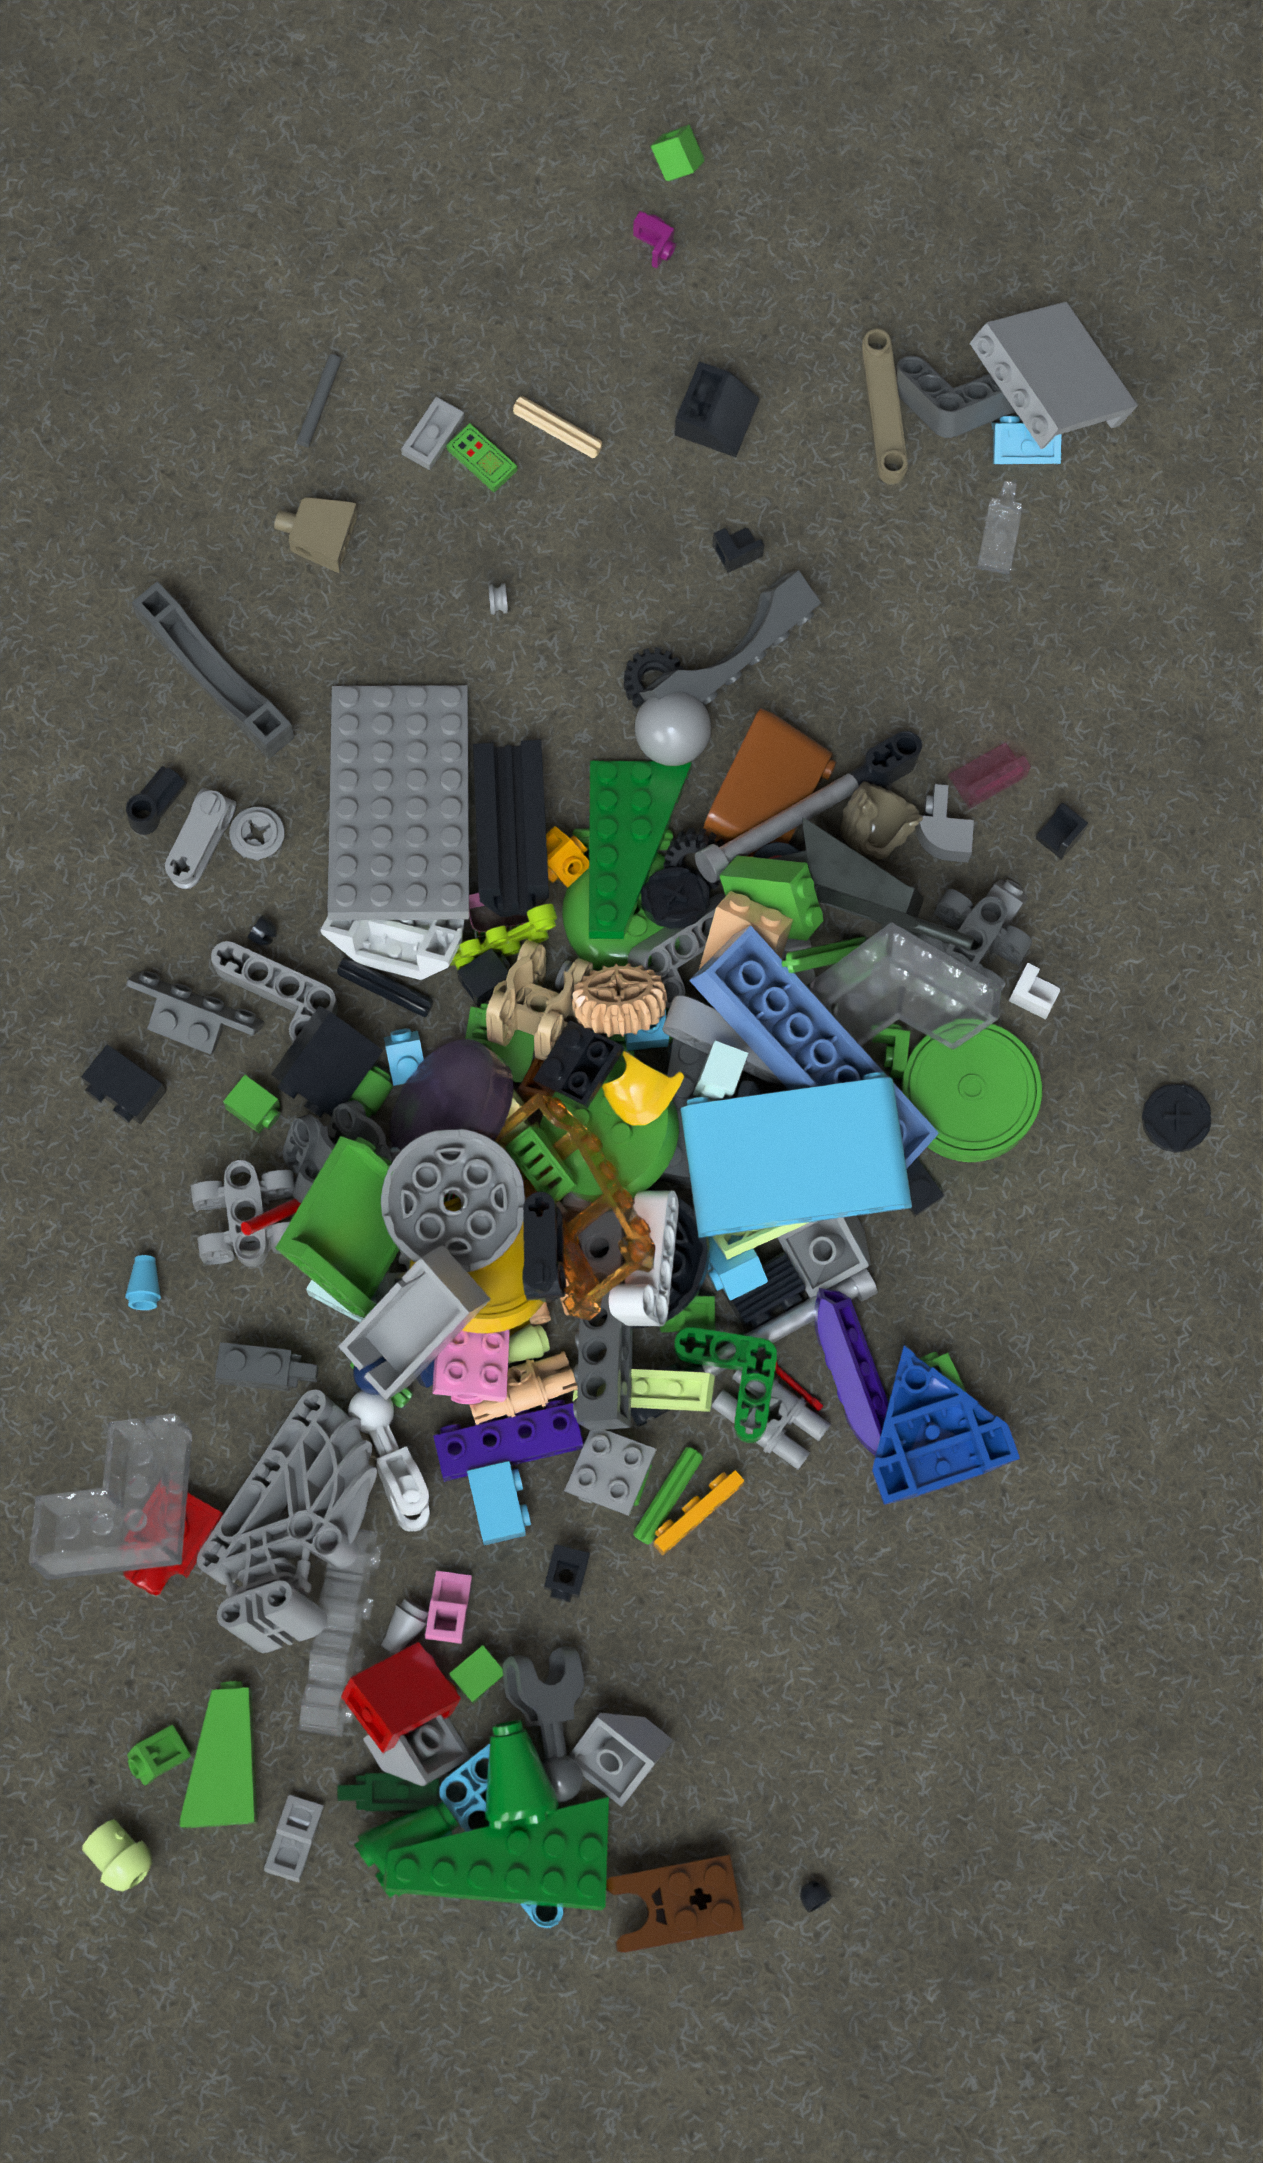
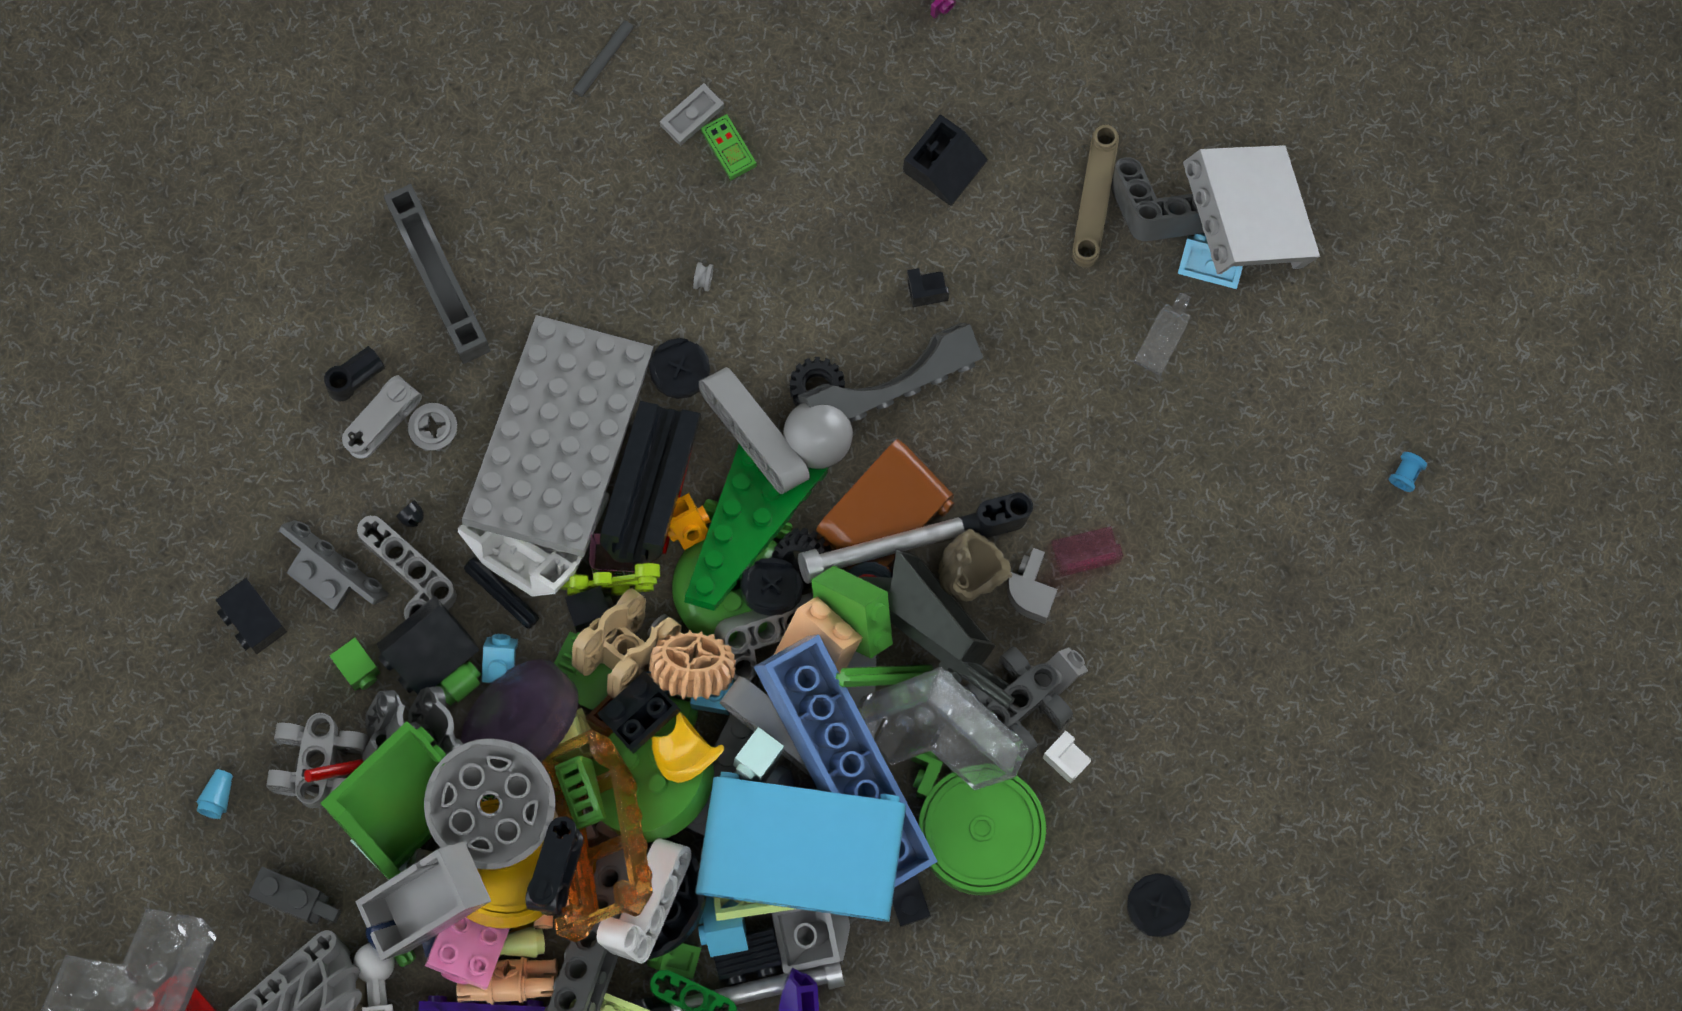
camera: 20 degrees right, 0 degrees up
dark tan torso [274,497,358,573] -> none
tan axle [513,396,603,458] -> none
black panel [1035,803,1088,860] -> none
none -> black tile [649,338,710,399]
none -> light grey beam [699,367,810,494]

